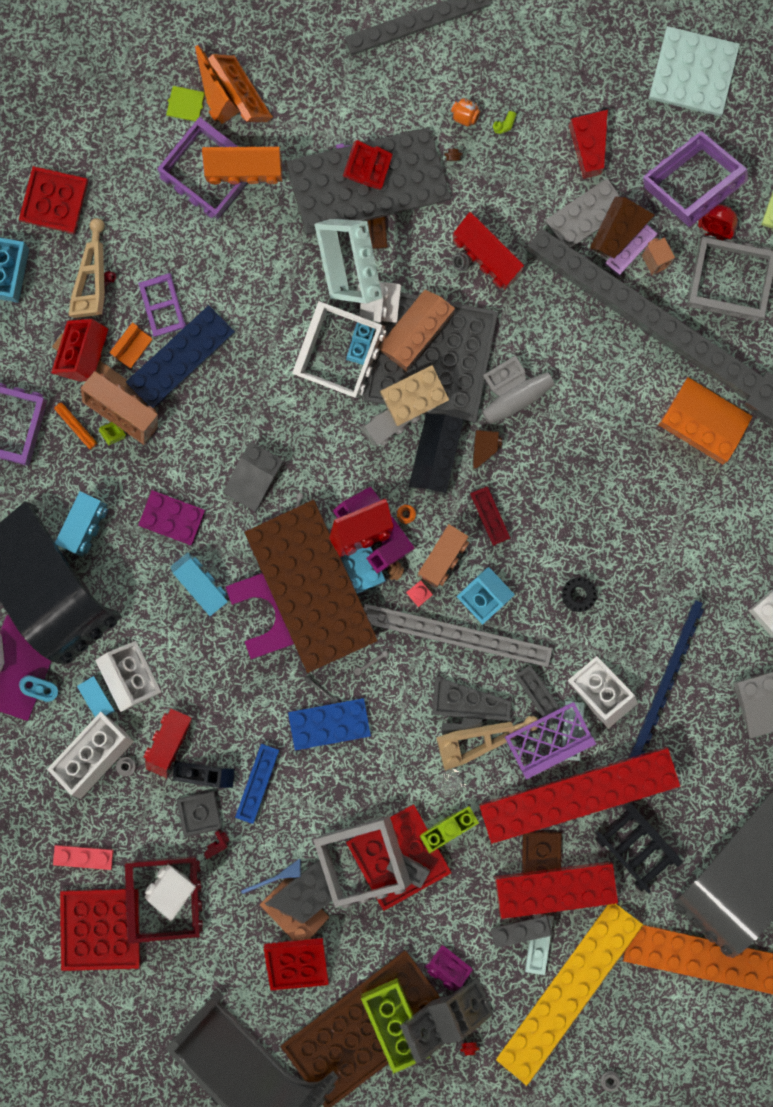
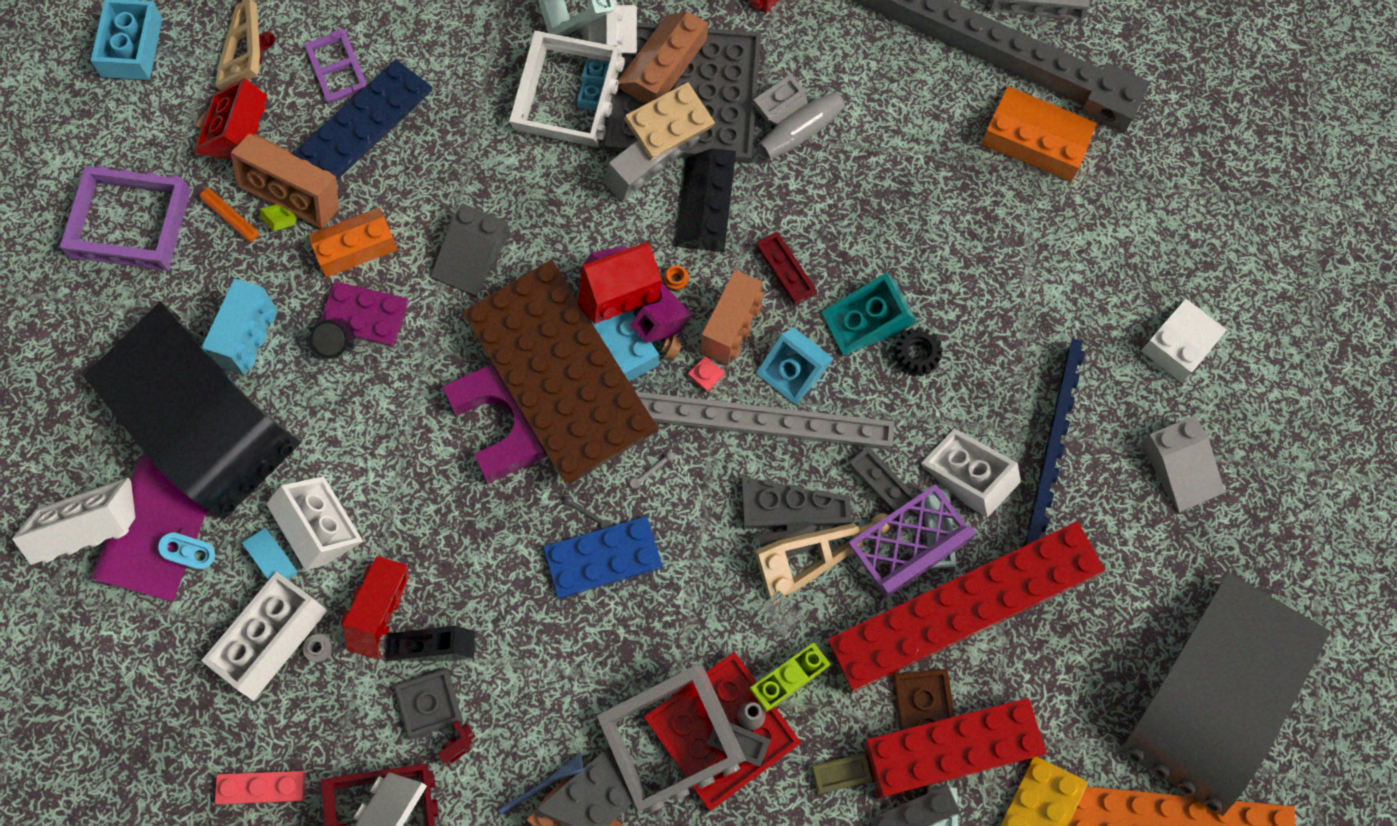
camera: 15 degrees left, 15 degrees down
orange panel [109,322,152,369] -> none
medium azure wedge [170,552,228,616] -> none
blue plate [235,744,280,824] -> none
reddish brown slope [472,430,502,471] -> none
black fence [594,802,683,894] -> none
none -> orange slope [308,207,397,278]
none -> piece [309,317,355,359]
none -> light grey cone [737,702,765,730]
none -> olive tile [810,753,873,795]
none -> teal slope [821,272,917,355]

